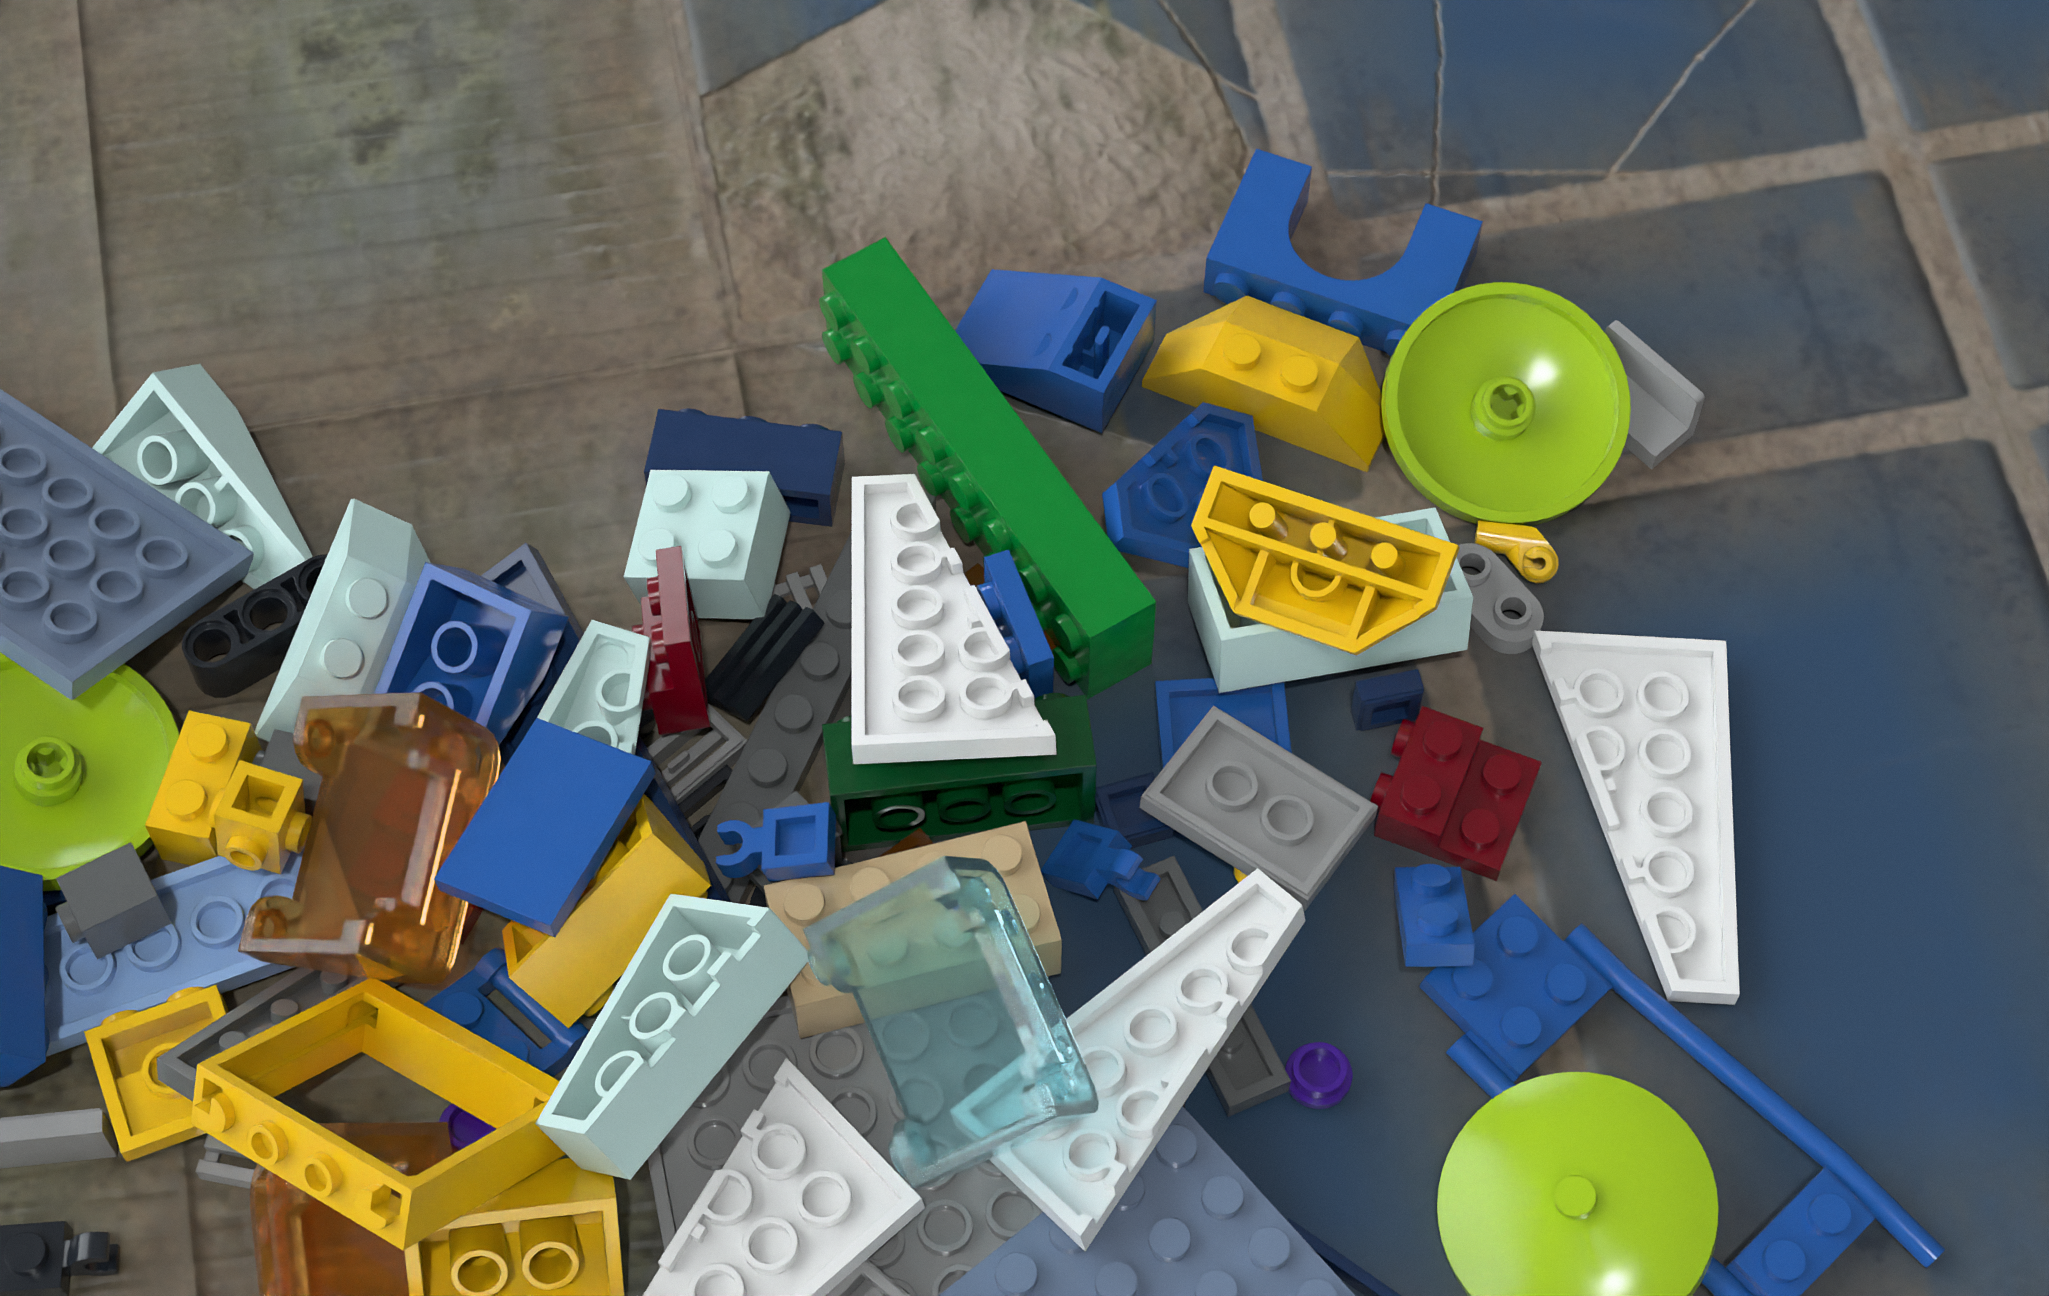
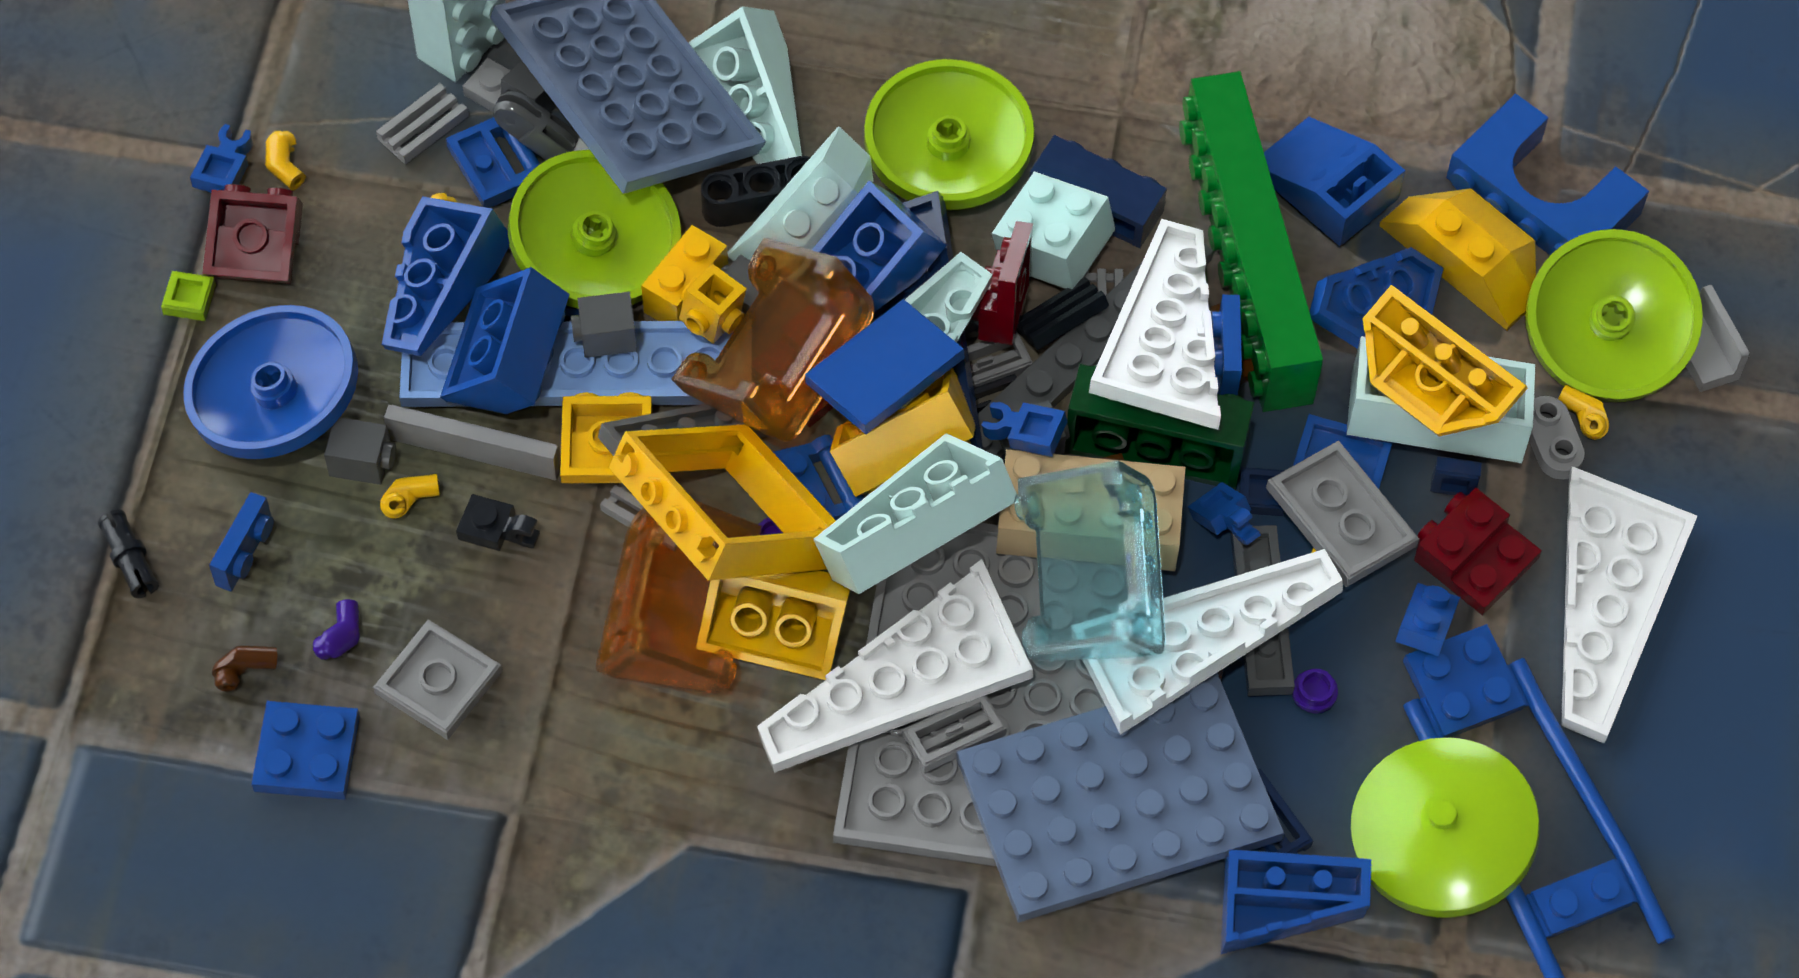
camera: 20 degrees right, 0 degrees up
none -> lime dish [864,59,1034,210]

